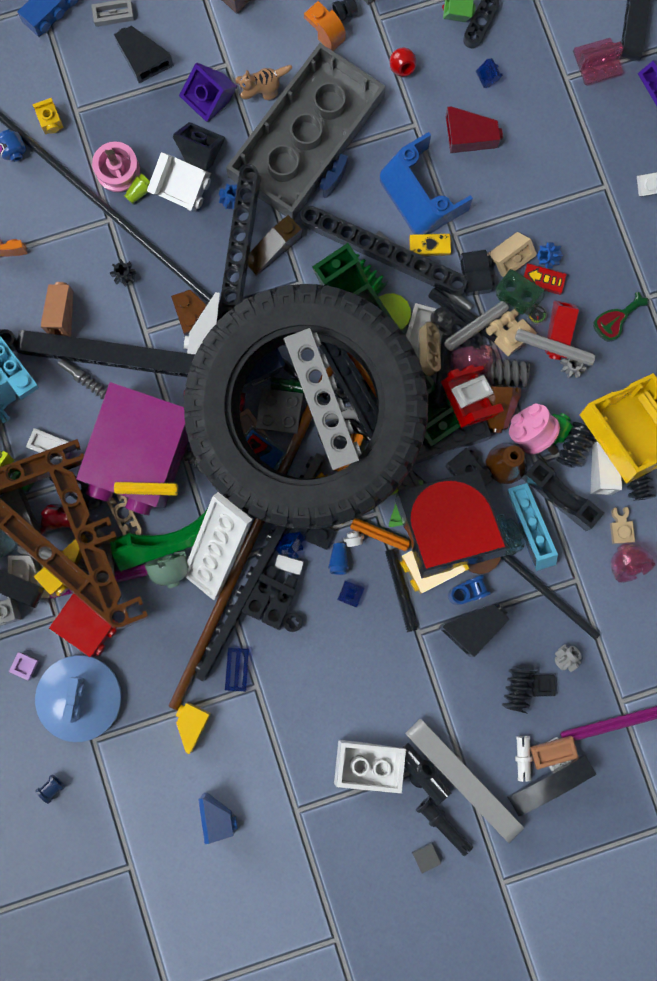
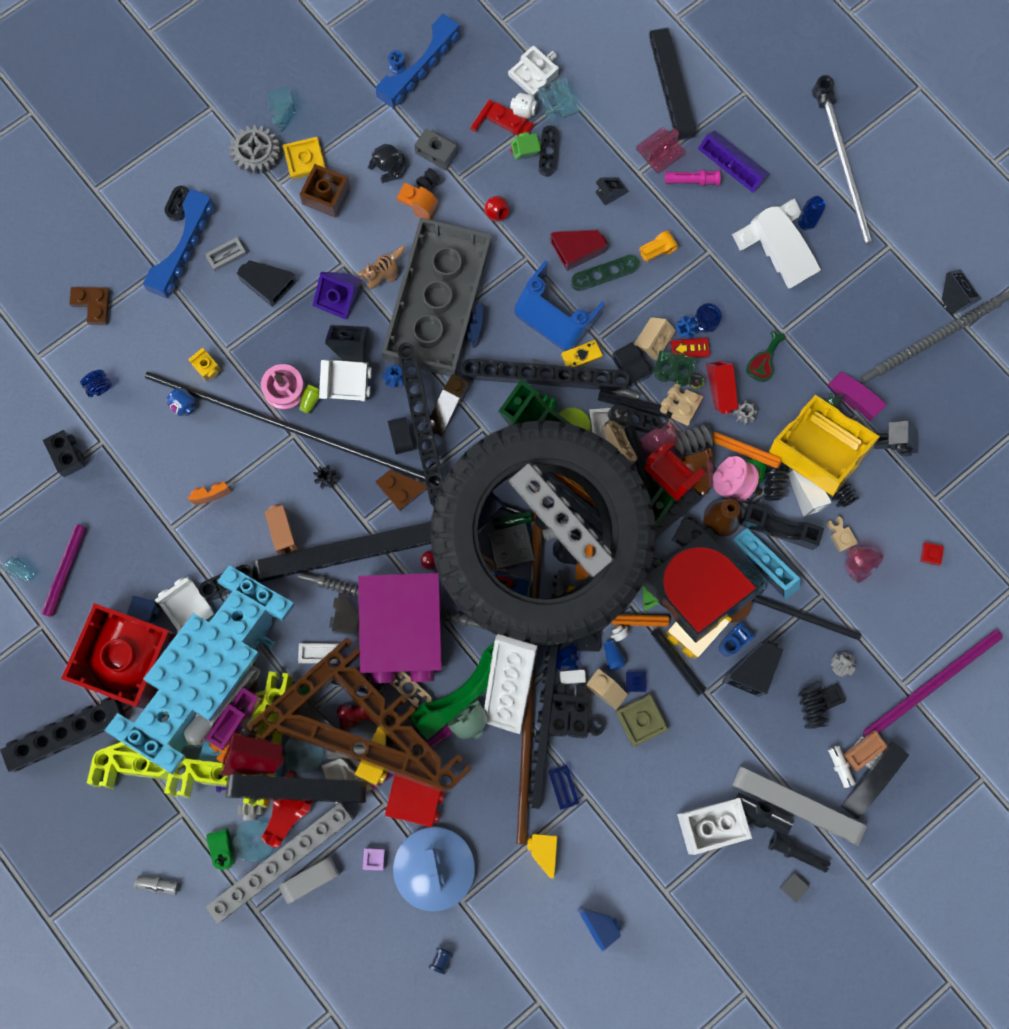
camera: 25 degrees left, 5 degrees down
yellow axle [114,482,178,495] -> none
white slope [184,292,220,354] -> none
light grey axle [444,301,509,351] -> none
white tile [451,375,494,408] -> none
clear blue tile [476,58,503,88] -> none
light grey axle [515,329,596,365] -> none
none -> clear smoke slope [329,593,359,637]
none -> black beam [387,417,414,455]
none -> clear green beam [571,255,639,291]
none -> tan slope [585,668,628,710]
none -> black slope [595,177,628,205]
none -> olive plate [615,694,668,748]
none -> light orange piece [639,230,679,262]
none -> dark pink pin [665,170,720,186]
none -> clear blue wheel [694,303,722,333]
none -> orange axle [712,432,782,468]

